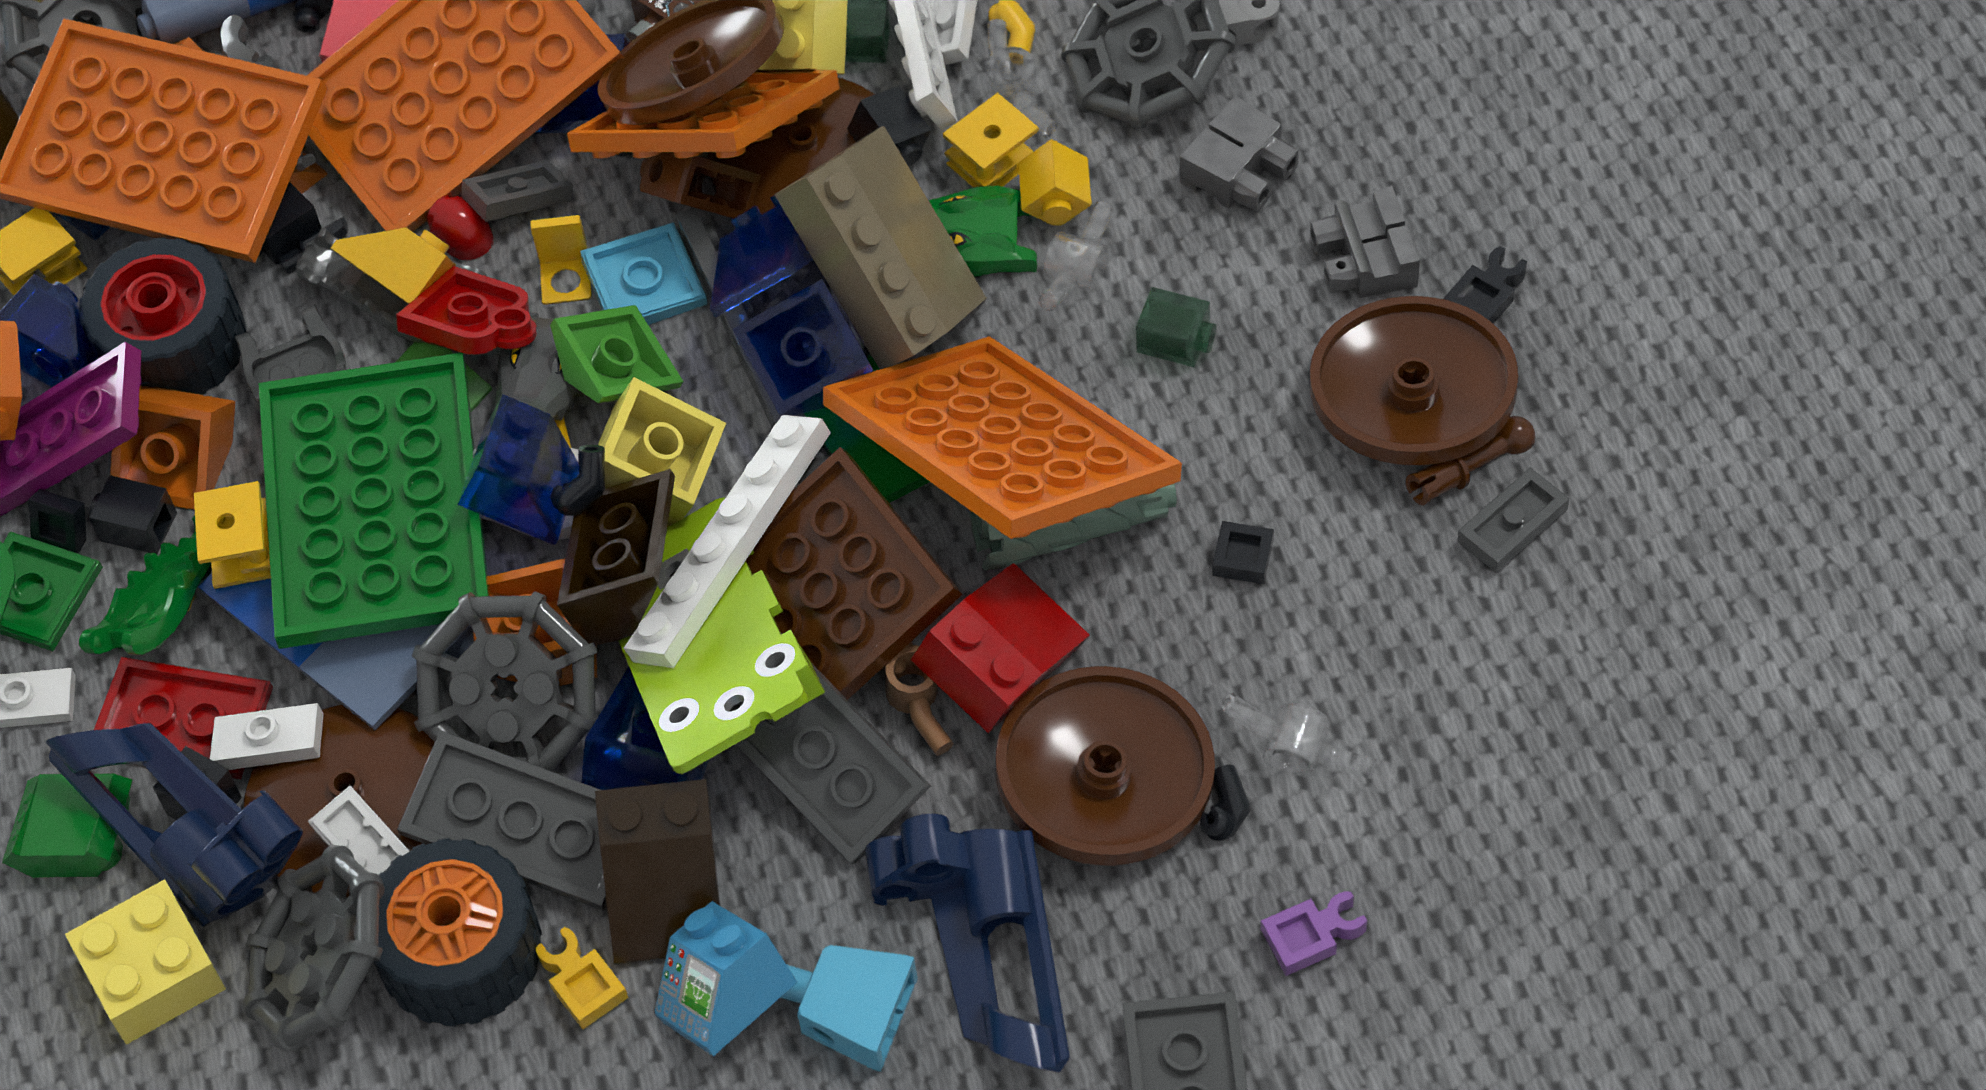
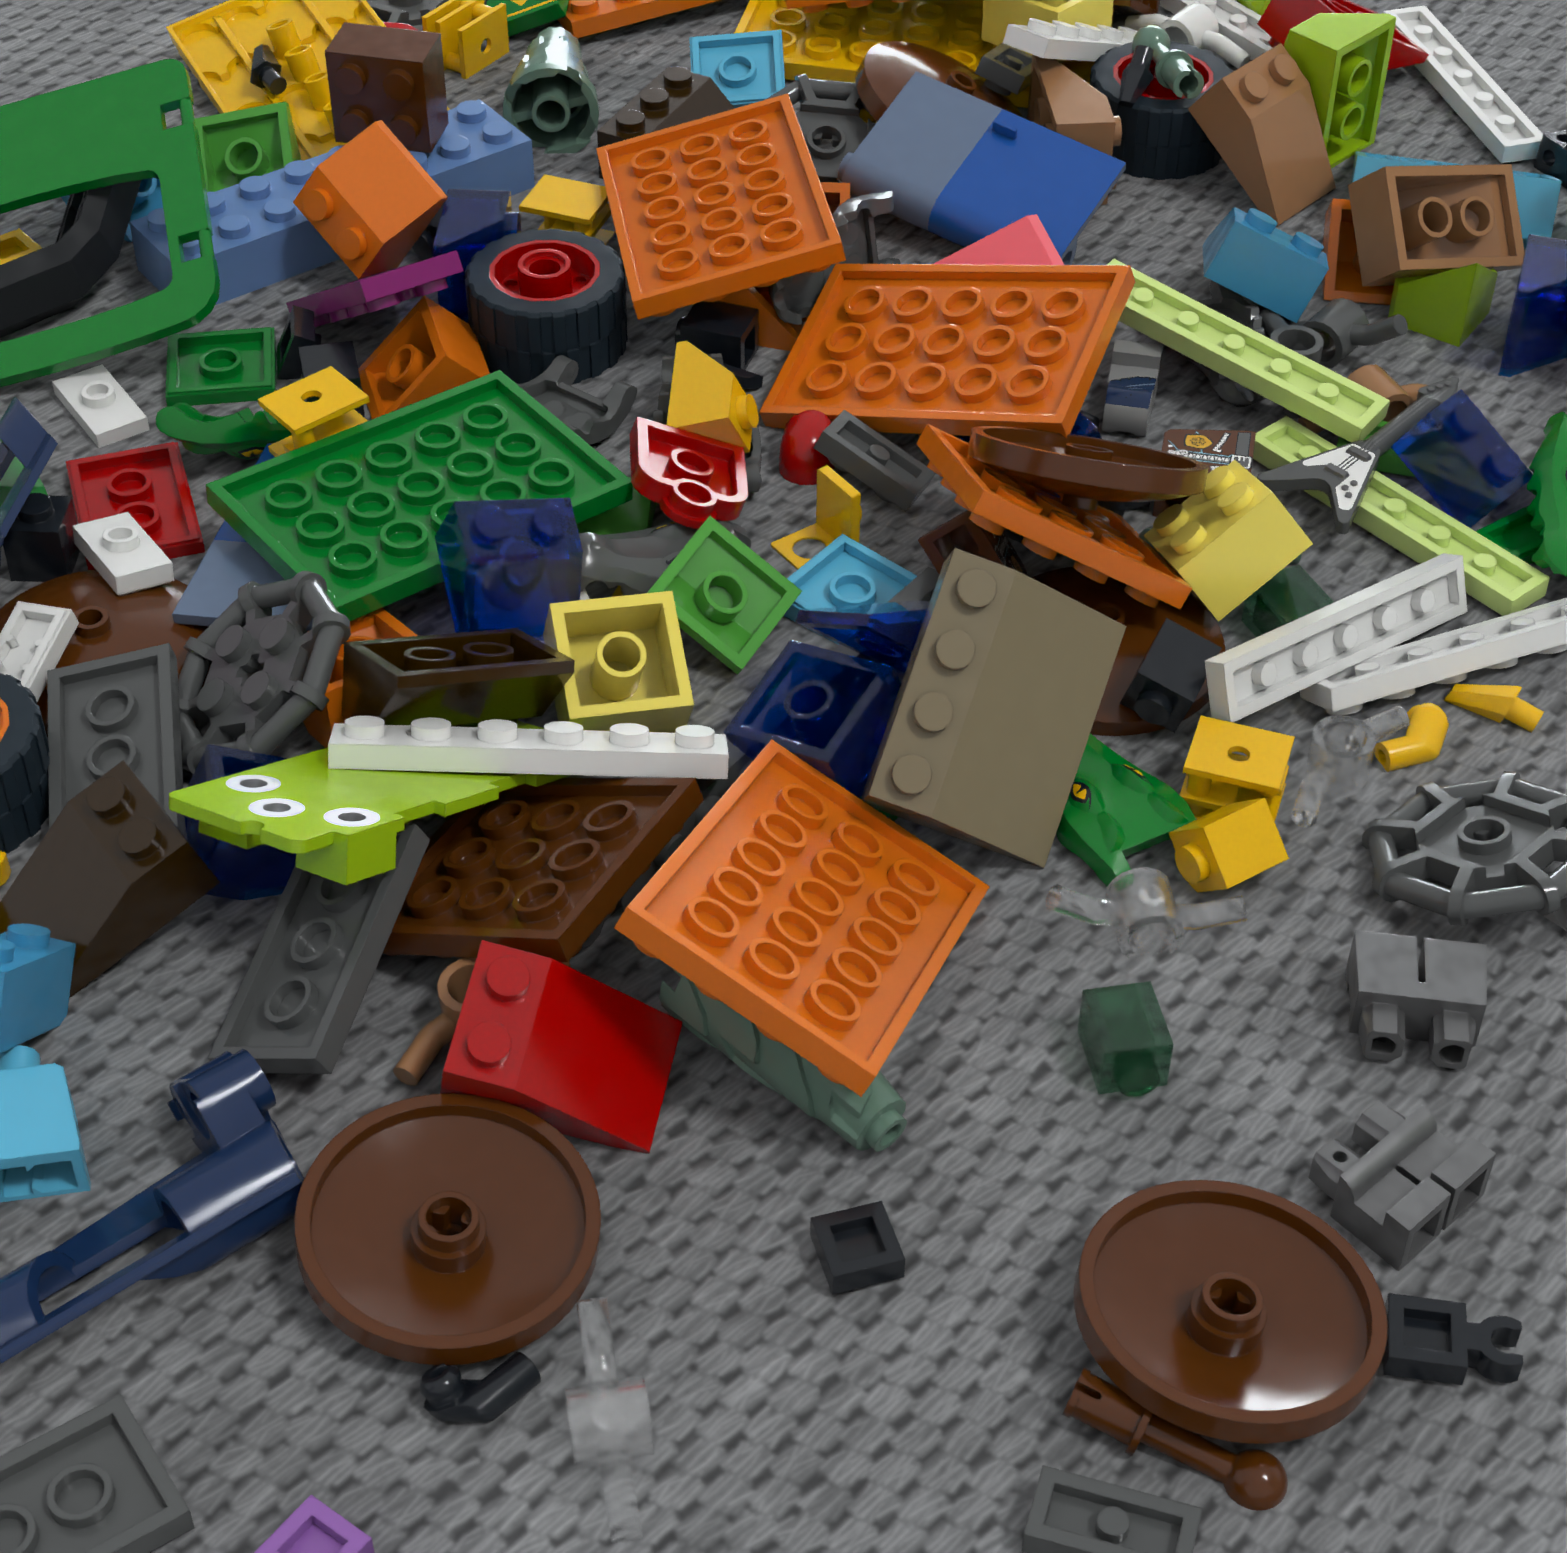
camera: 55 degrees right, 15 degrees down
black arm [550,444,605,516] -> none

